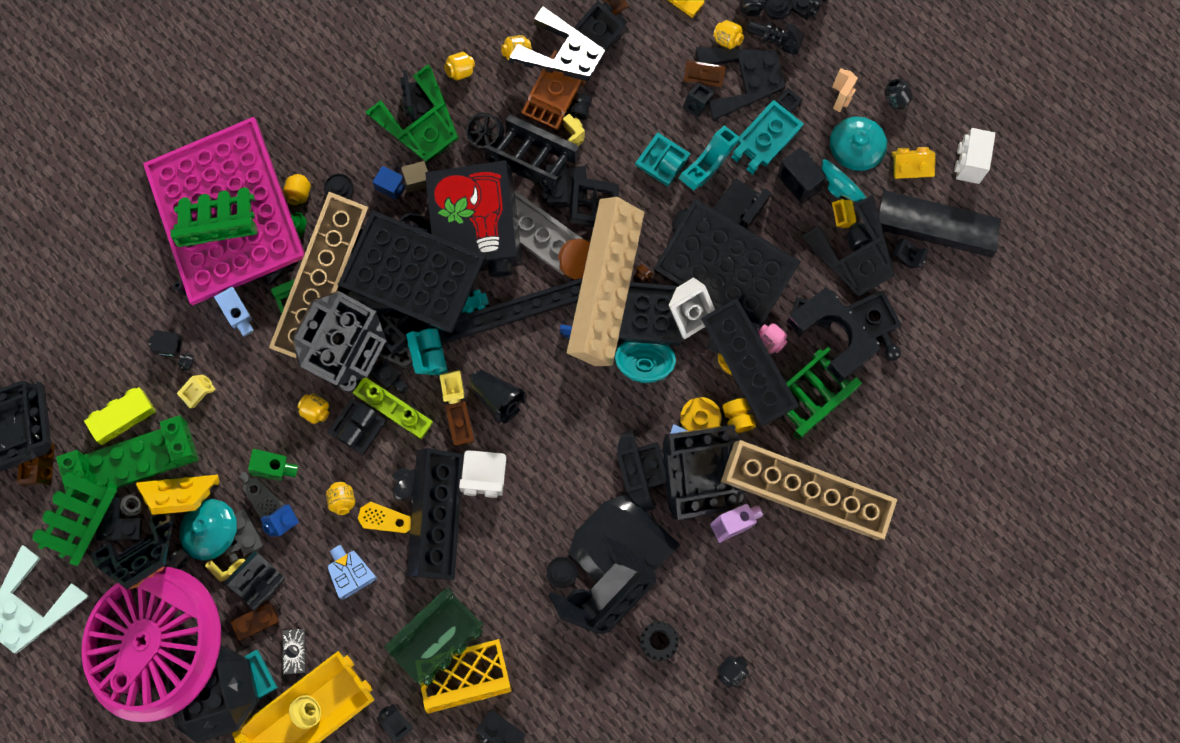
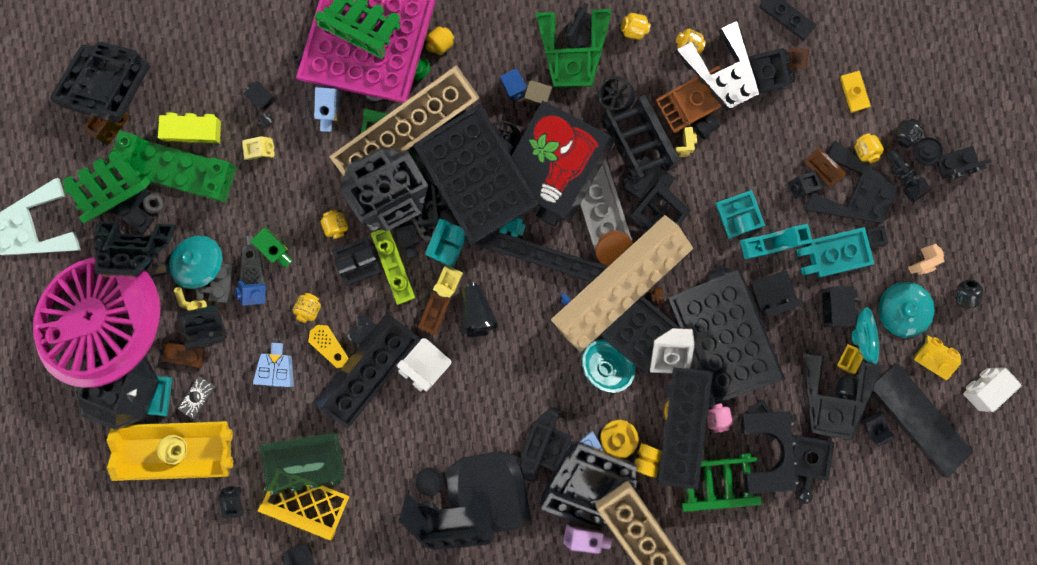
camera: 45 degrees right, 10 degrees up
yellow wing [136,475,220,515] -> none
black plate [324,174,354,200] -> none

